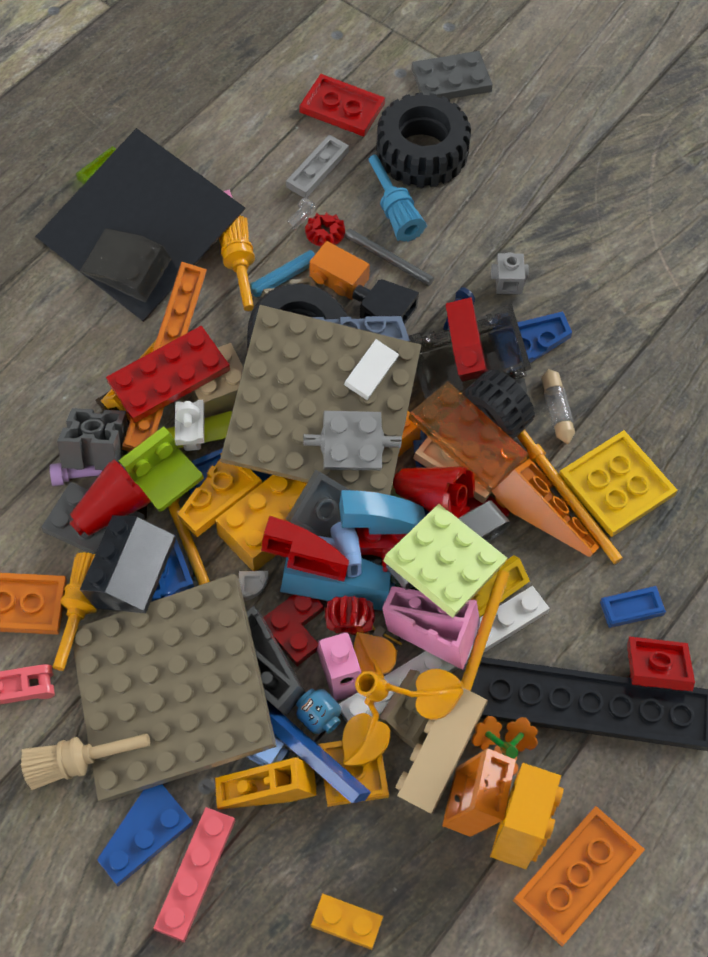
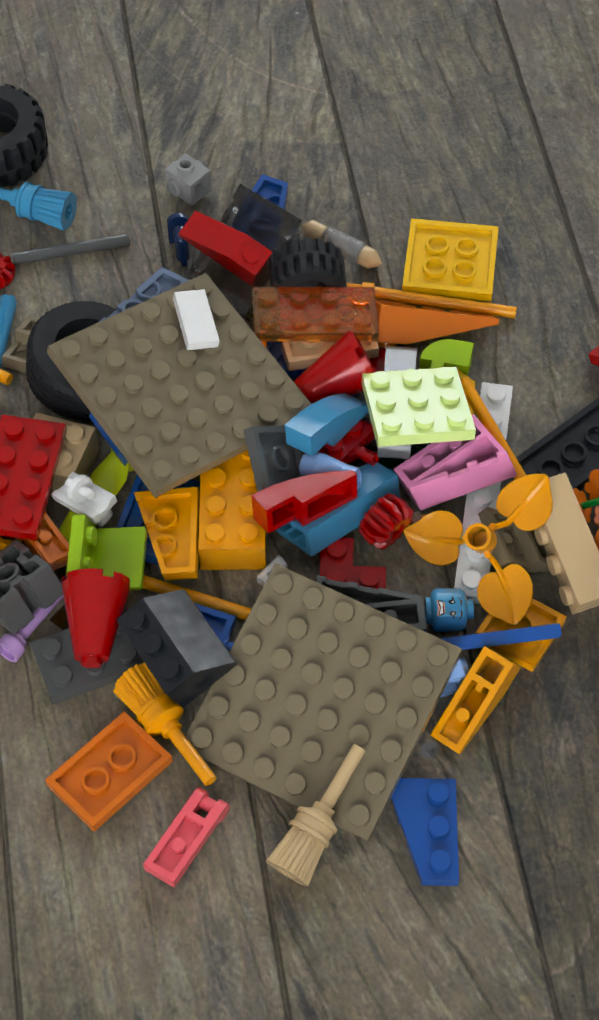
camera: 45 degrees left, 5 degrees down
coral plate [154,807,235,942] -> none
light grey plate [303,411,402,471] -> none
orange brick [309,241,370,300] -> none
bright pink torso [317,633,361,701] -> none
black torso [352,279,419,325] -> none
blue tile [600,586,666,628] -> none
none -> lime brick [419,339,474,377]

